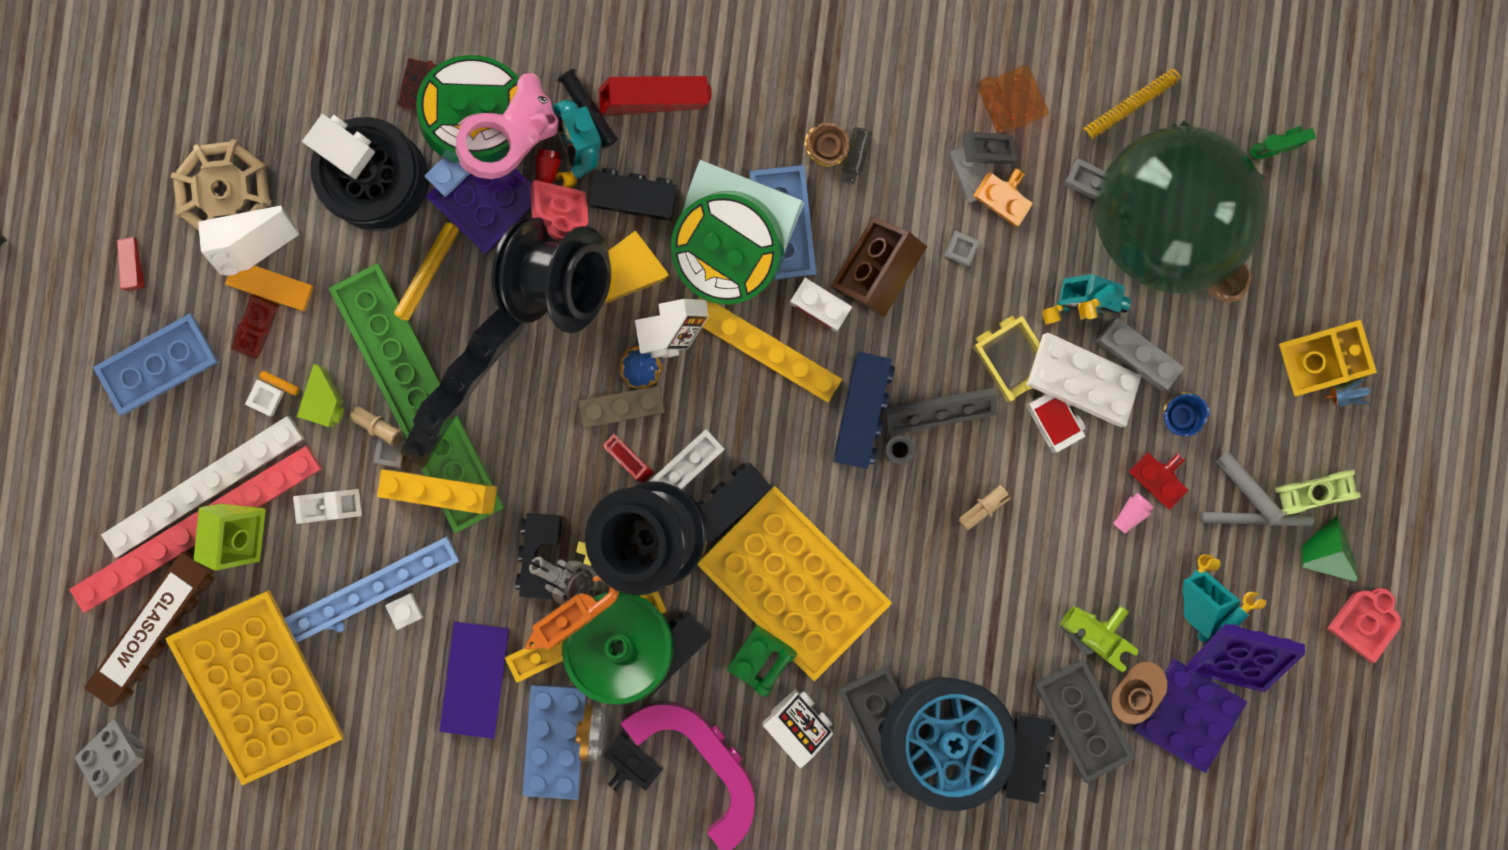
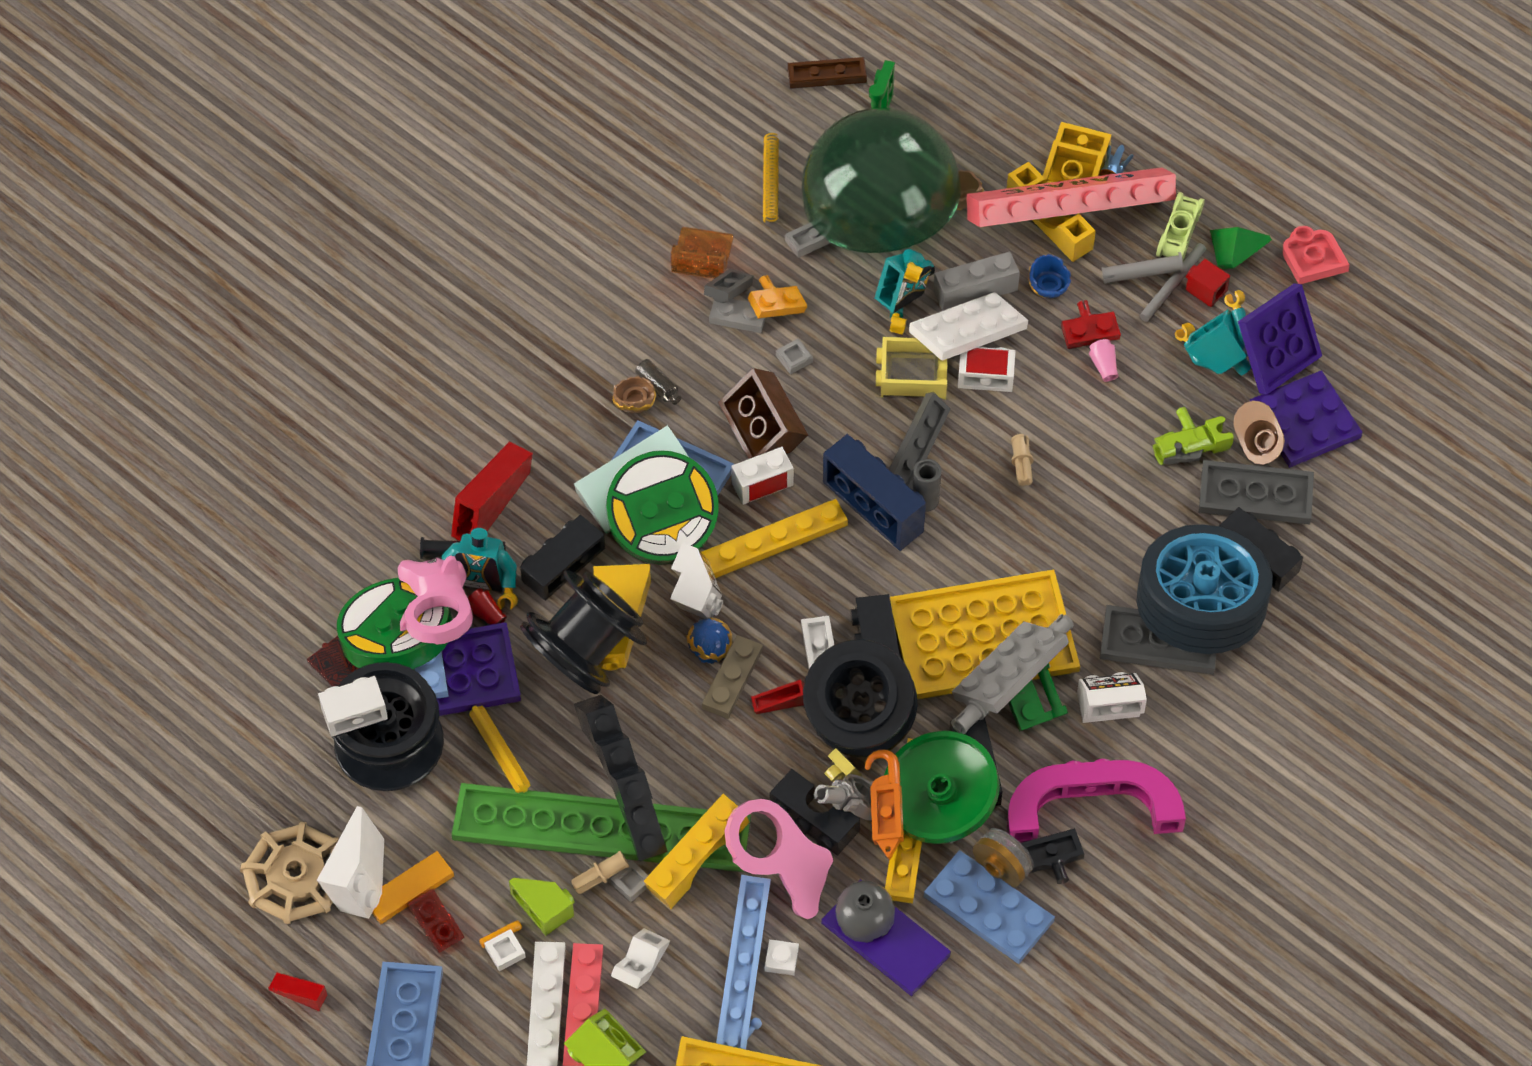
camera: 55 degrees left, 30 degrees down
coral plate [530,180,589,241] -> none
none -> bright pink animal [724,799,833,919]
none -> reddish brown tile [787,57,867,89]
none -> dark grey cylinder [835,880,895,943]
none -> light grey plate [951,614,1074,734]
none -> coral brick [967,167,1176,227]
none -> yellow arch [1007,162,1096,262]
none -> red brick [1186,258,1230,307]

